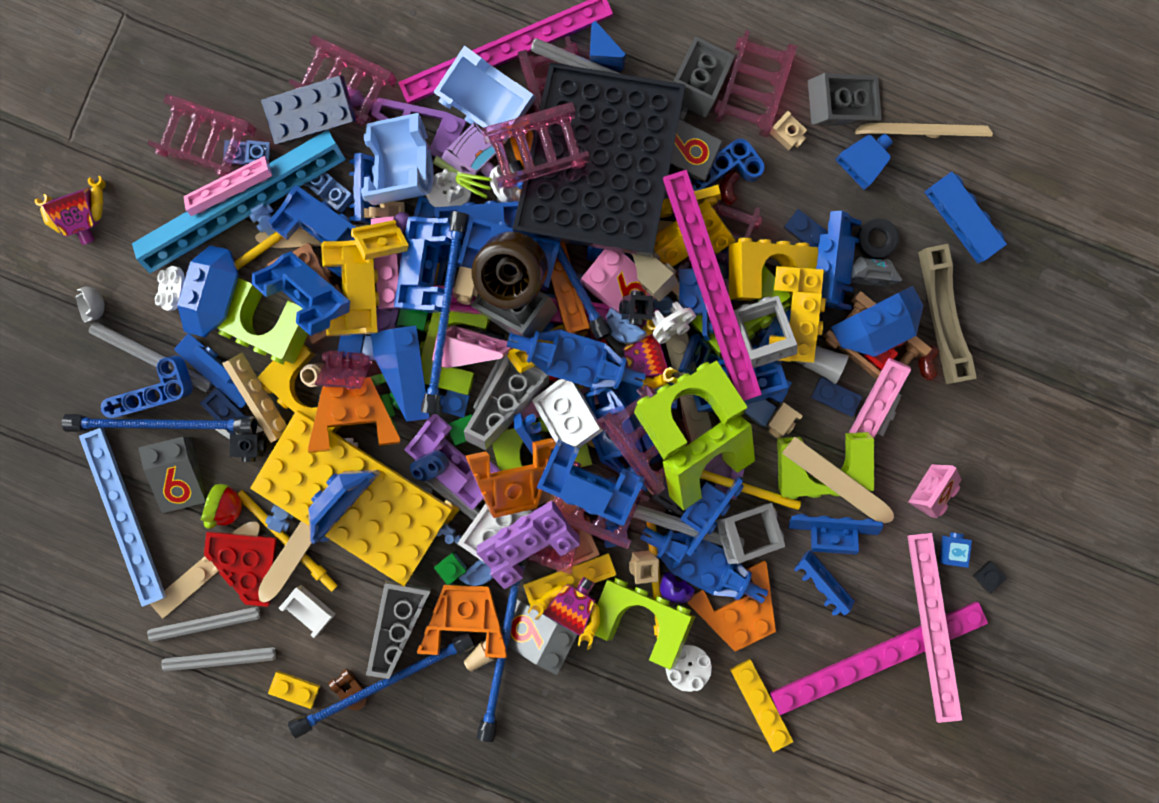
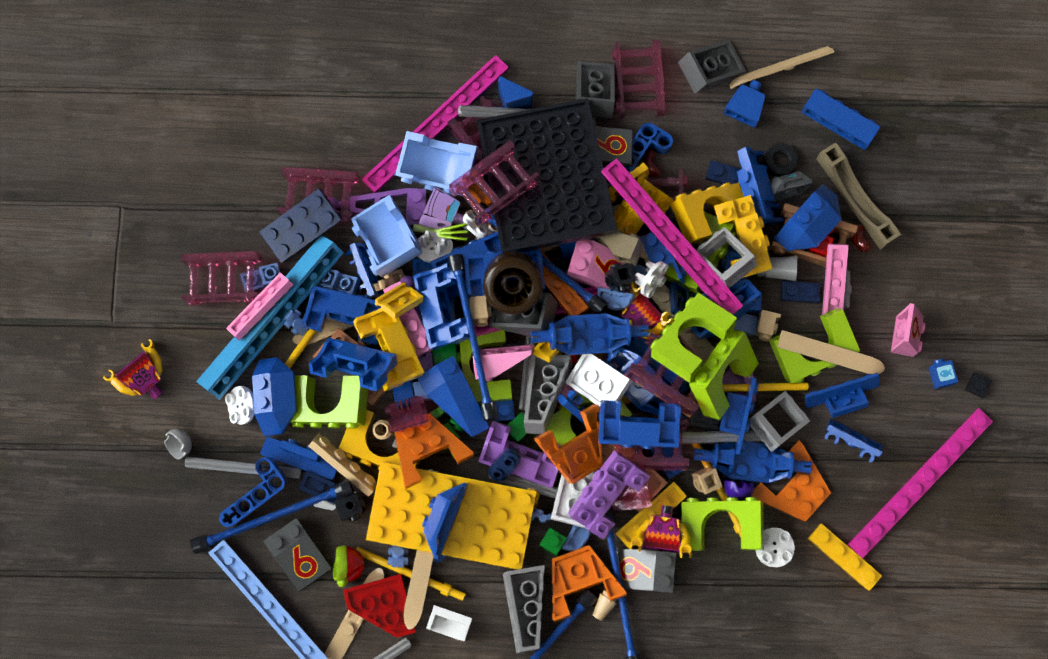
camera: 25 degrees left, 10 degrees down
tan brick [769,111,807,150] -> none
bright pink plate [907,533,962,723] -> none

